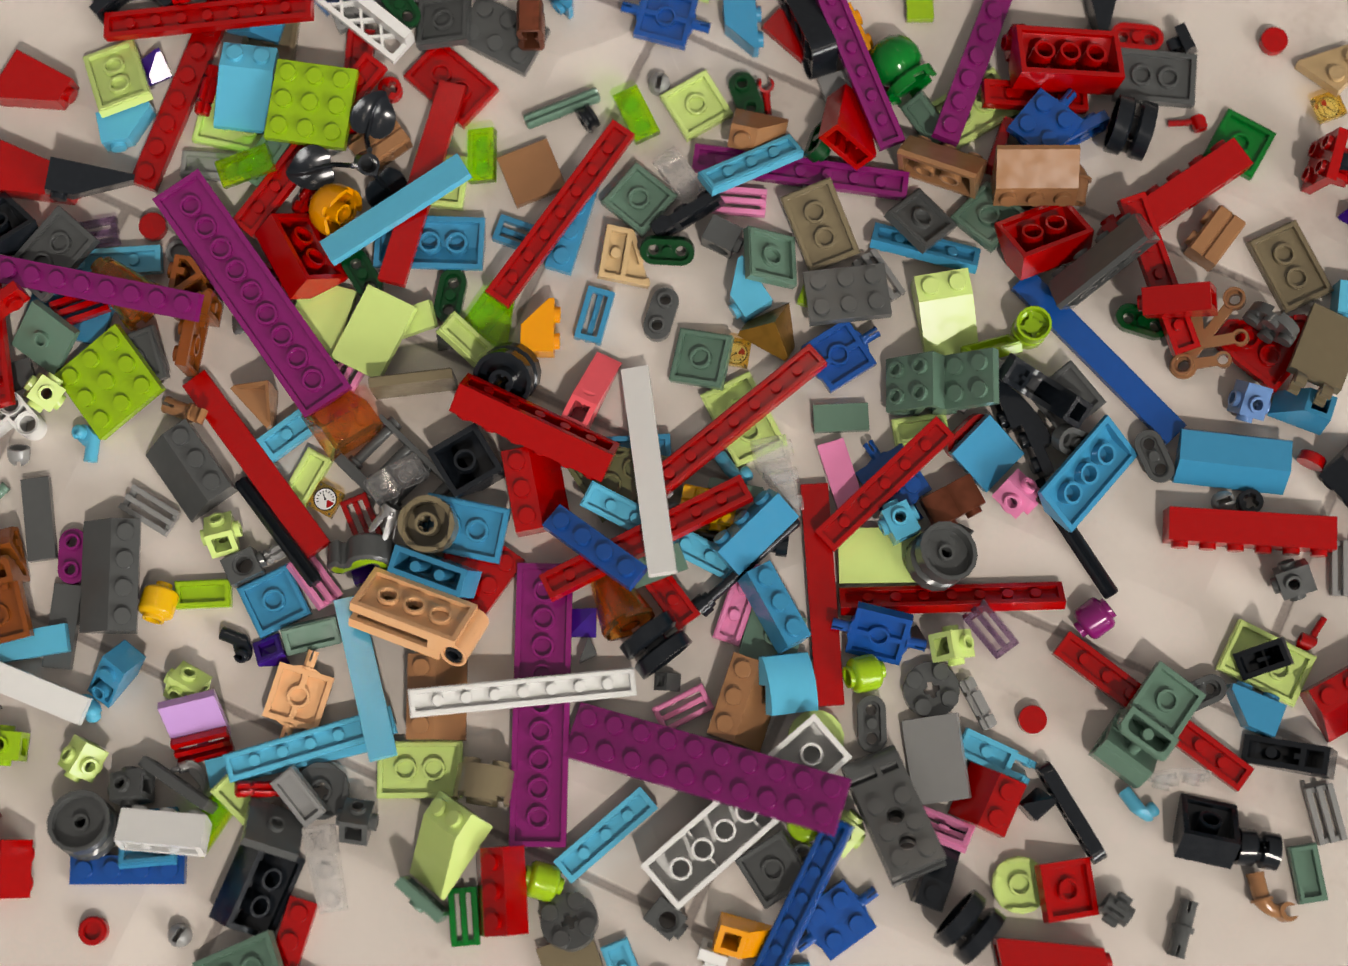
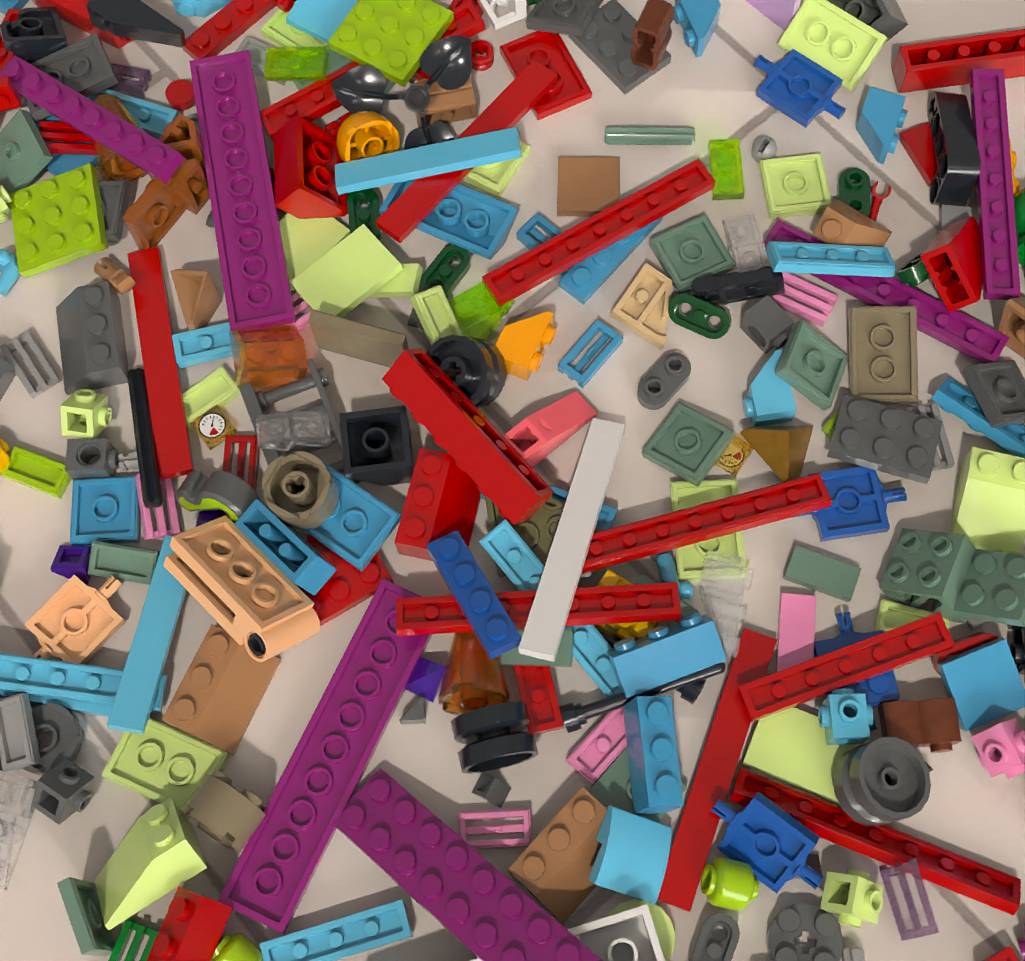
camera: 30 degrees right, 10 degrees down
black arm [219,626,253,663] -> none
flat silver piece [368,498,402,541] -> none
white tile [407,667,637,718] -> none
clear neon green plate [467,127,497,185] -> none
black bush [576,105,600,133] -> none

